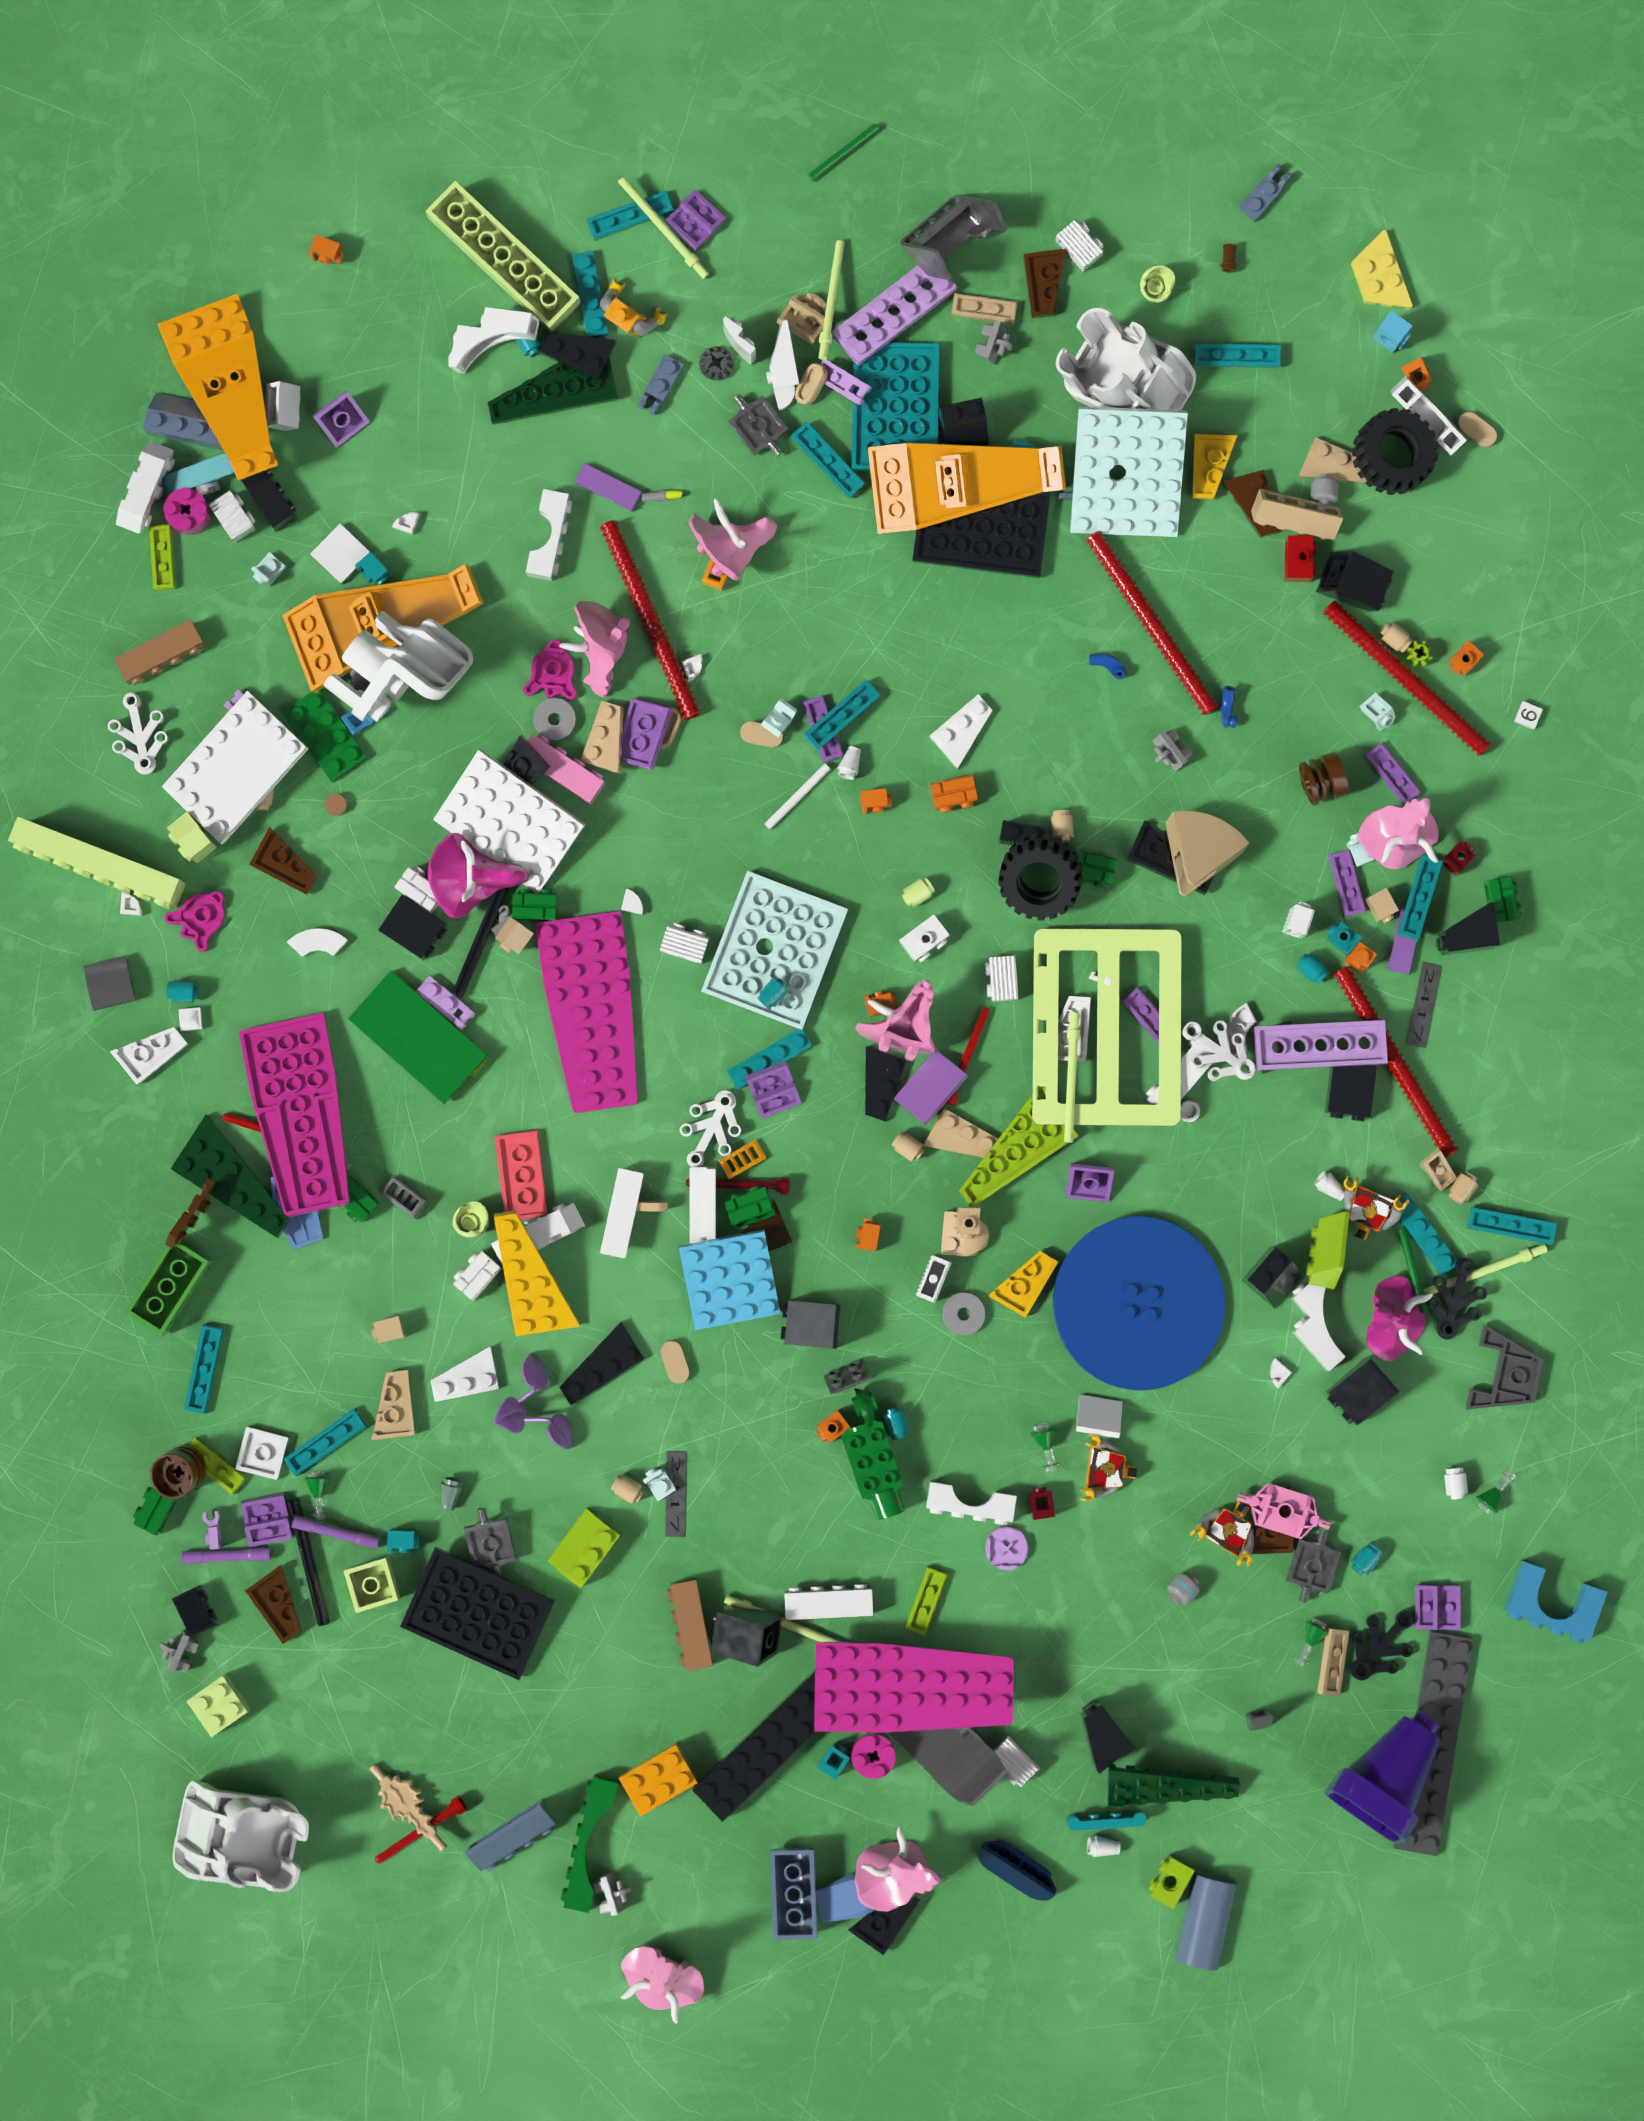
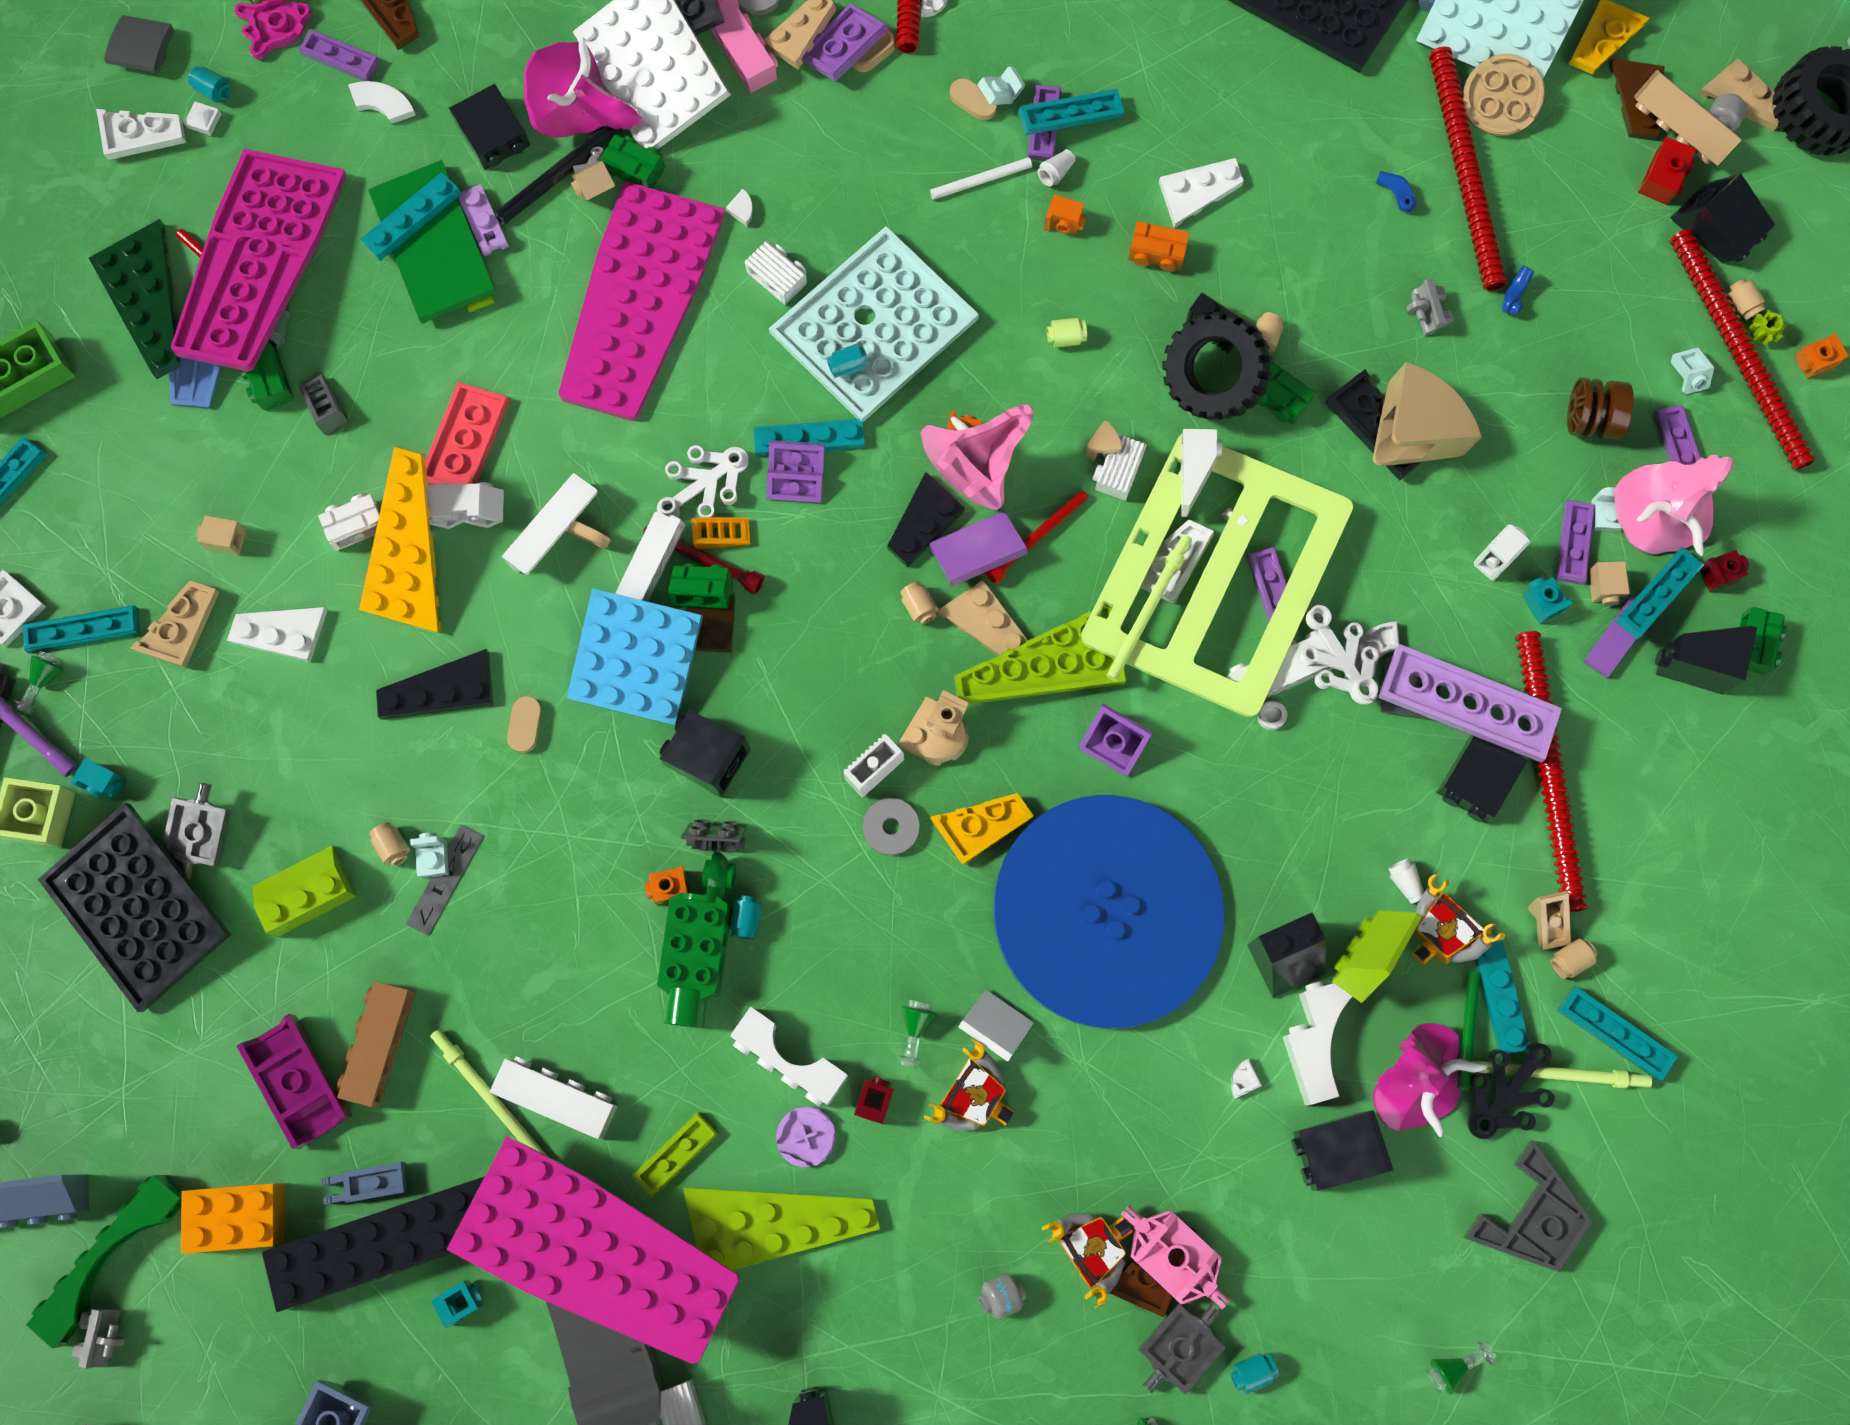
camera: 30 degrees right, 10 degrees down
reddish brown wing [165,1178,215,1249] -> none
white brick [395,866,438,913] -> none
sand green cone [441,1477,463,1511] -> none
yellowish green hair [453,1201,489,1237] -> none
medium lavender plant [494,1353,572,1450] -> none
black slope [711,1605,783,1667] -> none
dark pink brick [851,1732,896,1779] -> none
orange brick [854,1218,881,1251] -> none
white brick [899,915,949,962] -> none
teal brick [1297,953,1329,985] -> none
orange brick [1344,942,1377,974] -> none
flat silver sticker [1407,962,1442,1048] -> none
white brick [1444,1467,1468,1499] -> none
none -> magenta piece [236,1014,352,1149]
none -> medium lavender tile [298,29,381,81]
none -> sand blue hinge [321,1162,409,1205]
none -> teal plate [360,172,461,261]
none -> lime wing [683,1187,880,1270]
none -> tan tile [1086,421,1122,462]
none -> white slope [1181,429,1222,517]
none -> tan tile [1462,54,1545,136]

